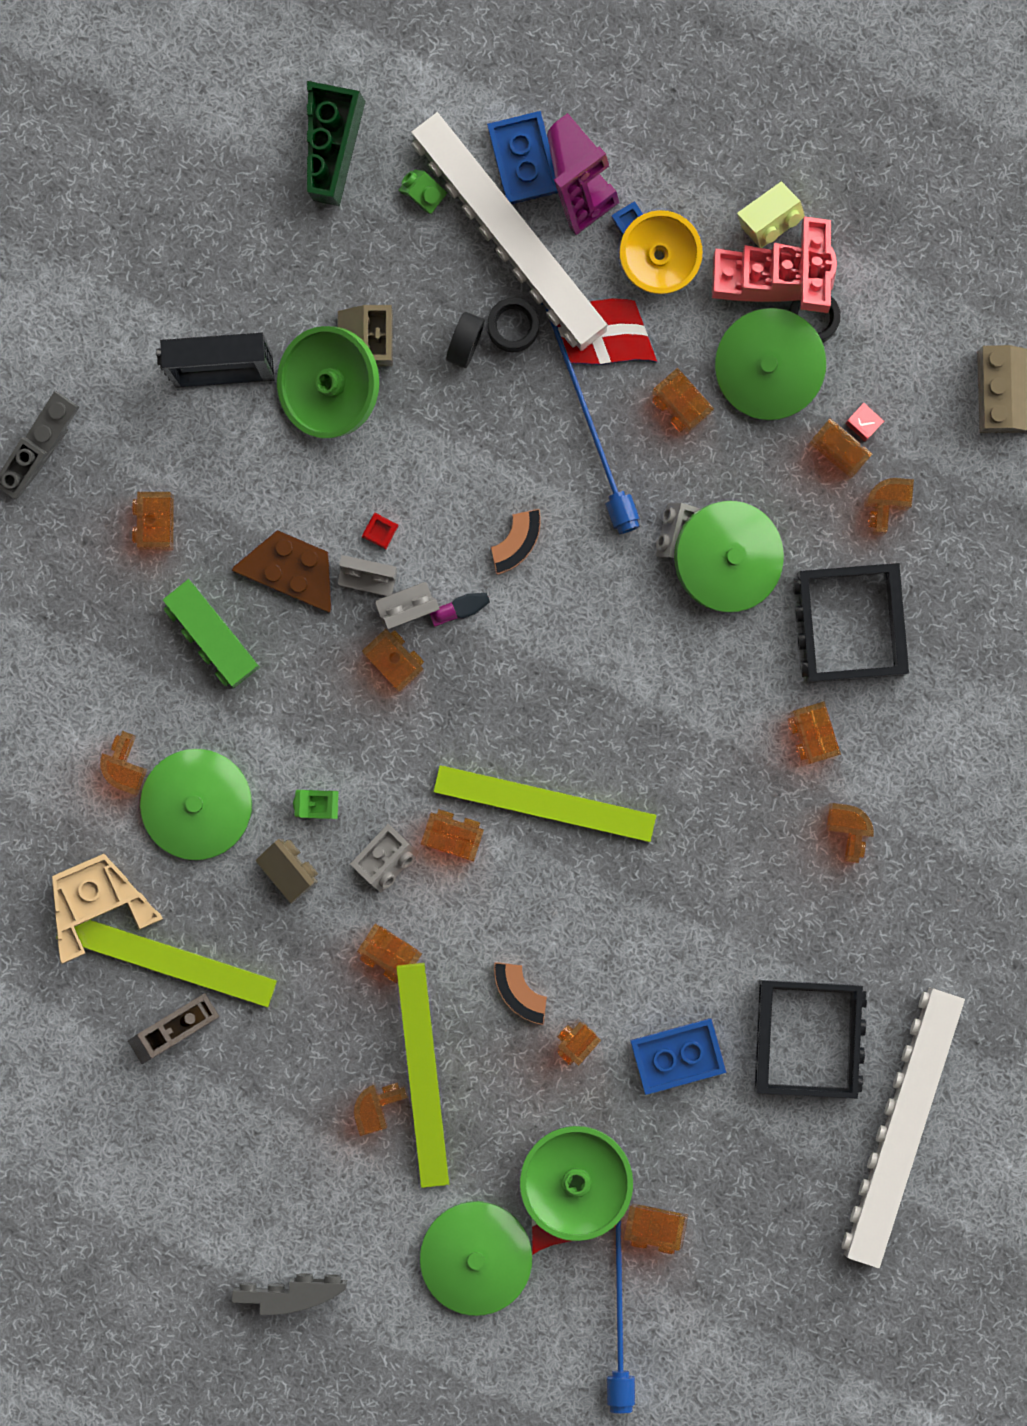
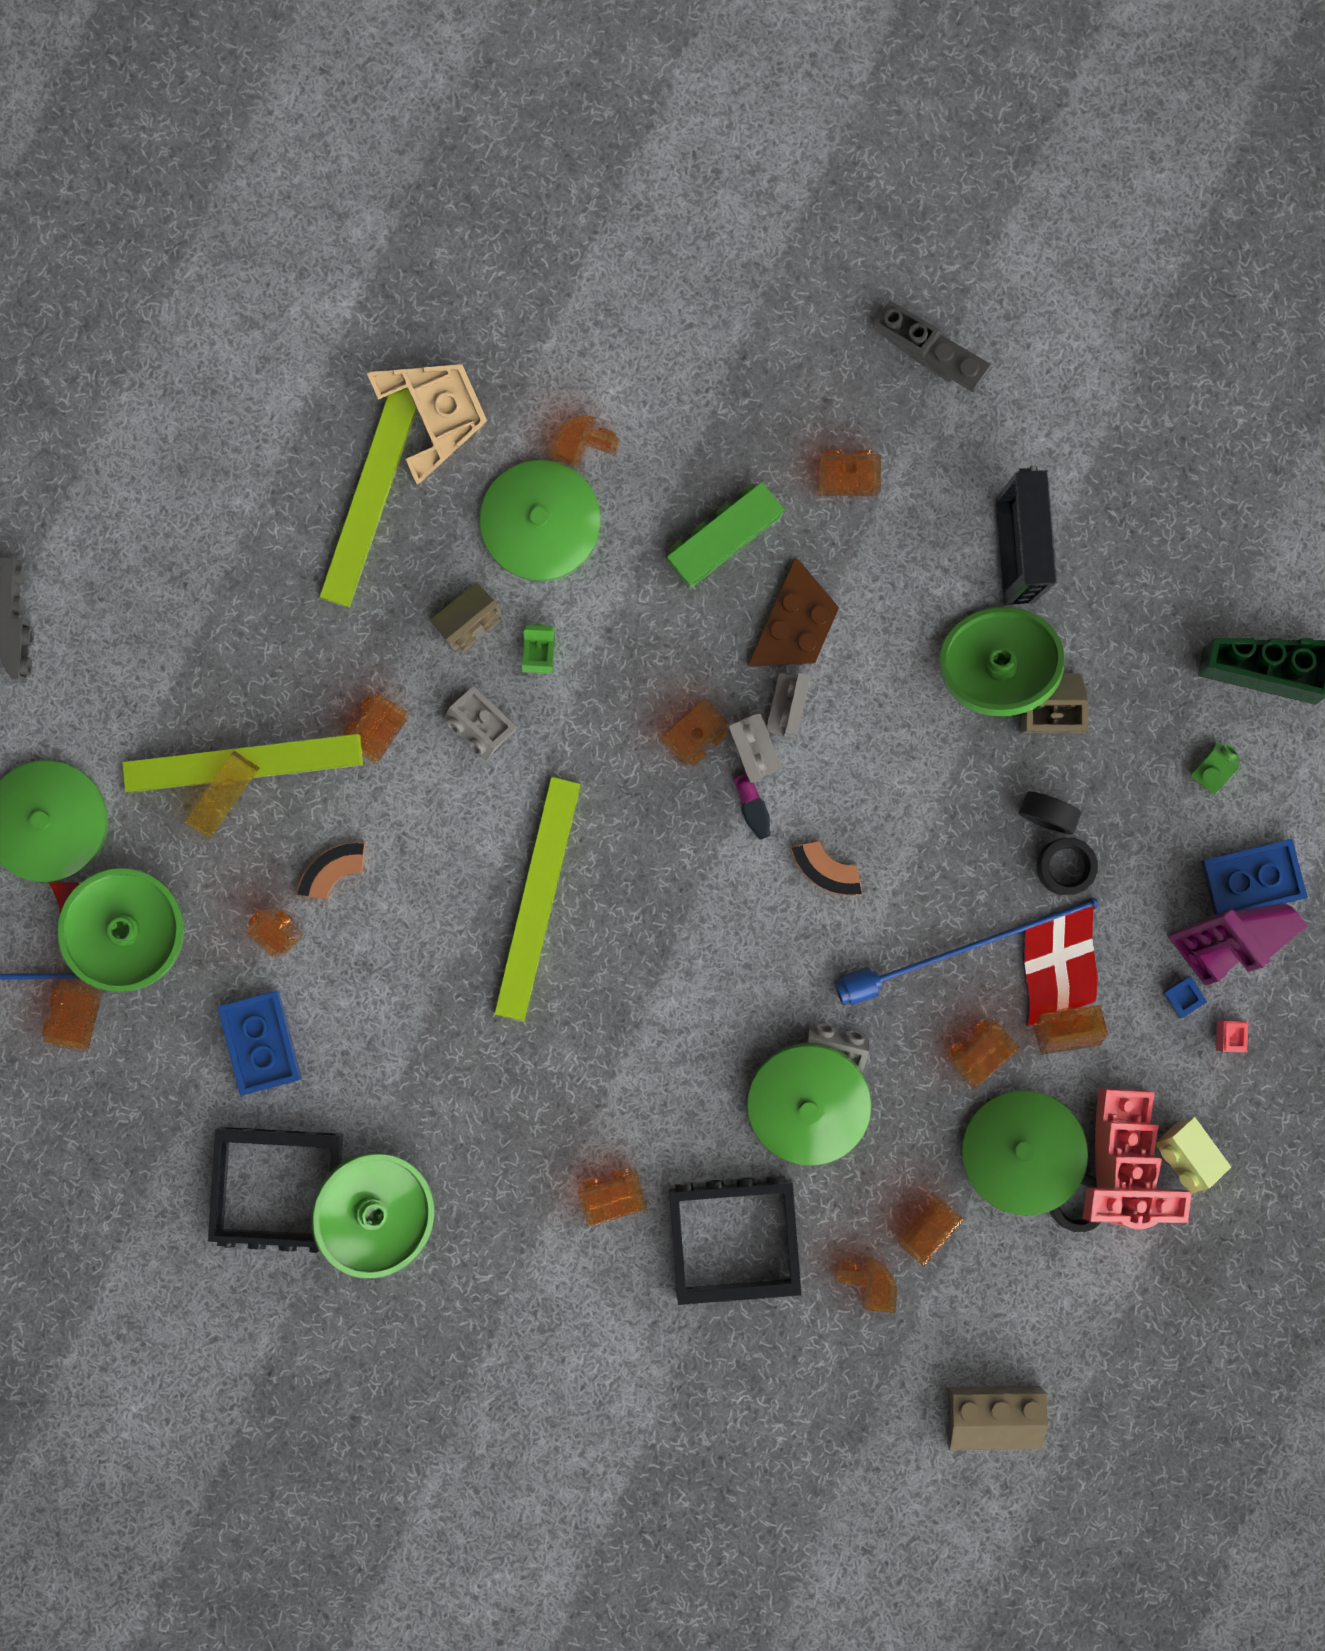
camera: 90 degrees right, 0 degrees up
dark brown slope [128,993,220,1064] -> none
clear orange brick [354,1082,408,1136] -> none
red tile [361,512,399,550] -> none
white brick [411,112,607,351] -> none
clear orange brick [421,809,484,861] -> none
yellow dish [619,210,703,294] -> none
clear orange brick [826,803,874,863] -> none
white brick [842,987,965,1268] -> none
slope [845,403,884,442] -> none
none -> clear yellow tile [185,751,260,839]
none -> bright green dish [310,1152,434,1279]
none -> clear orange brick [1034,1005,1108,1055]
none -> coral tile [1216,1020,1248,1052]

